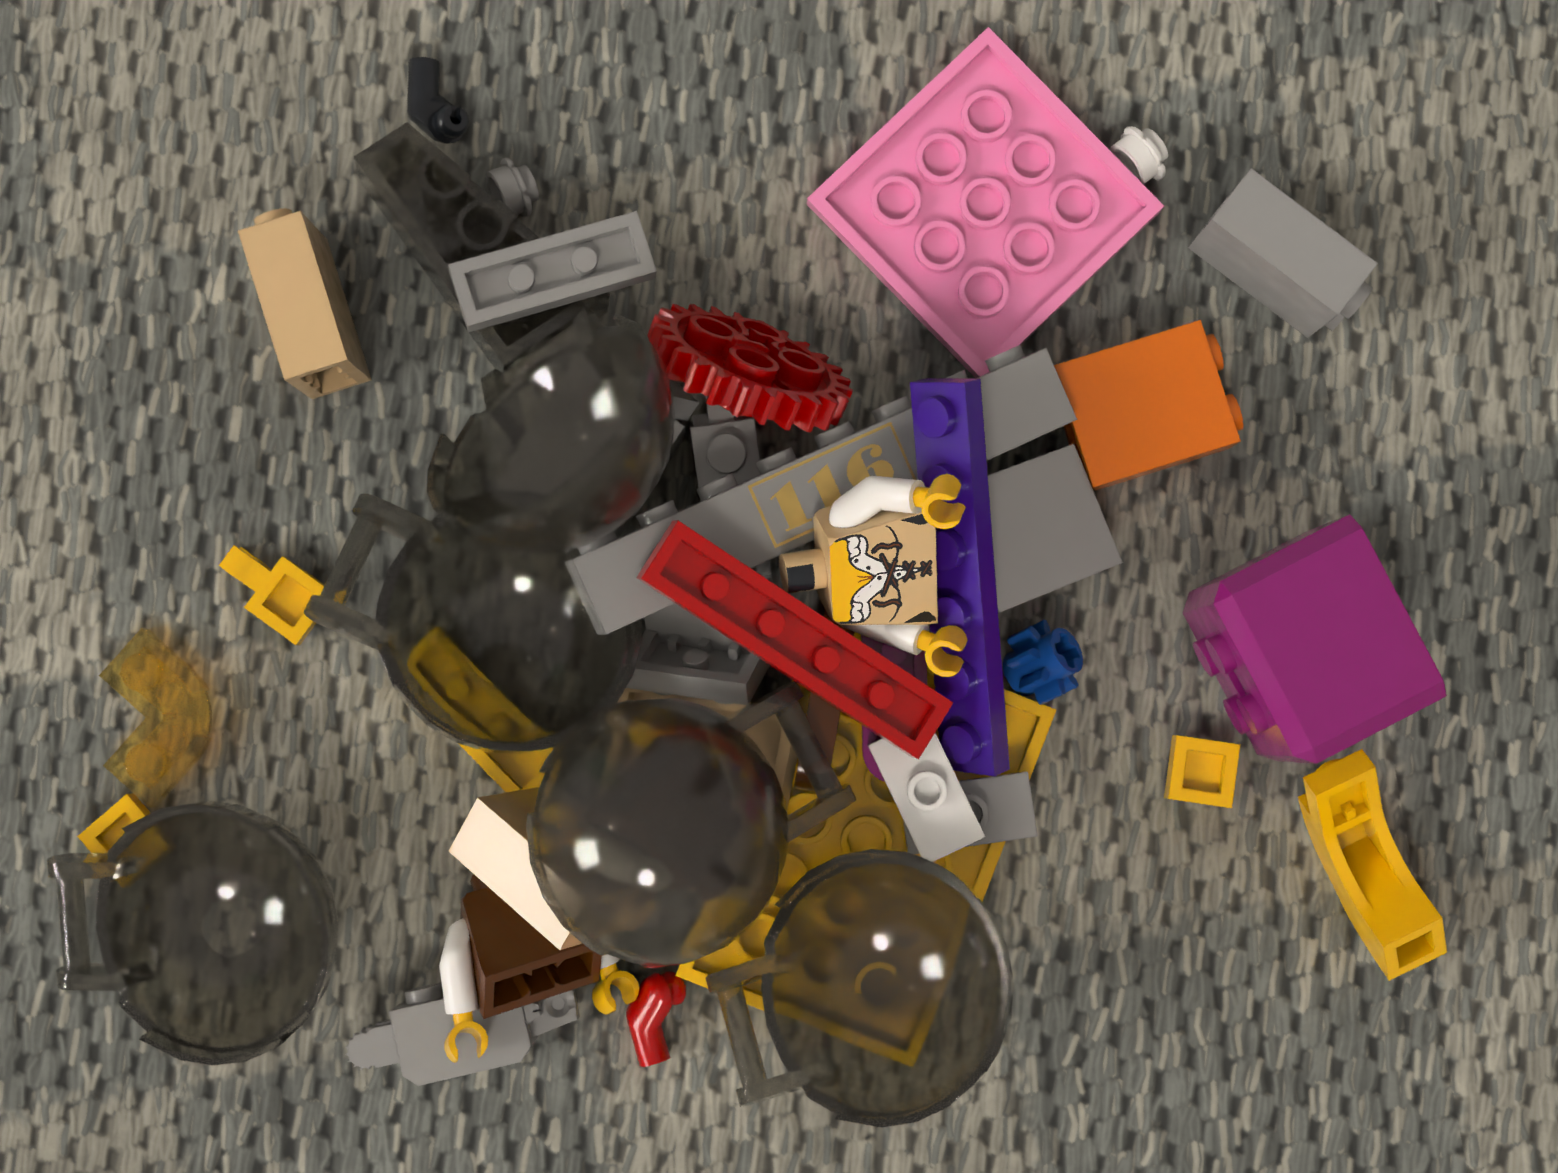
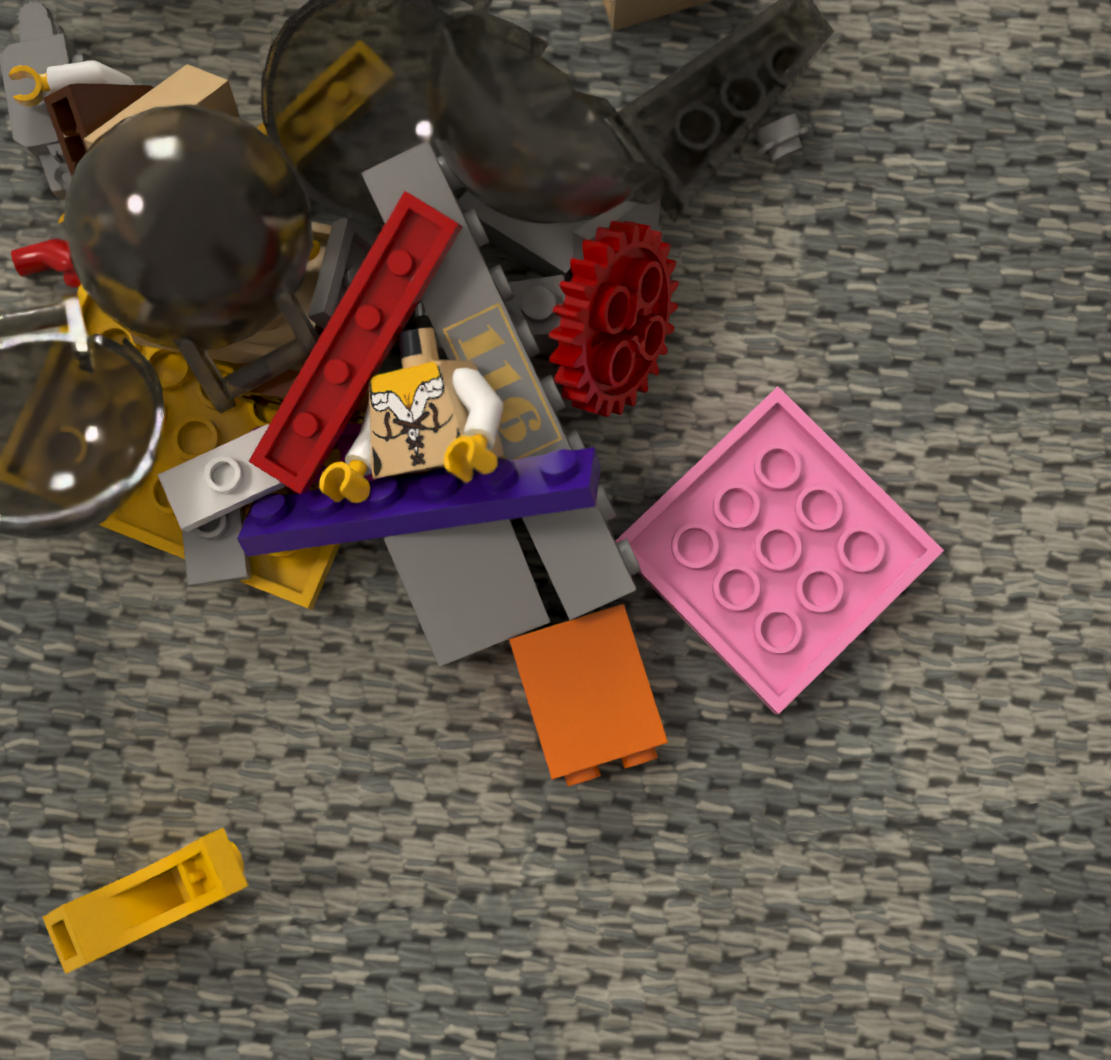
camera: 90 degrees right, 5 degrees down
black arm [407,57,469,144] -> none
light grey plate [448,211,657,333] -> none
blue gear [1003,620,1083,705] -> none
white plate [1110,126,1168,185] -> none
yellow plate [1164,735,1241,808] -> none
magenta plate [1183,514,1447,764] -> none
light grey brick [1188,168,1378,338] -> none

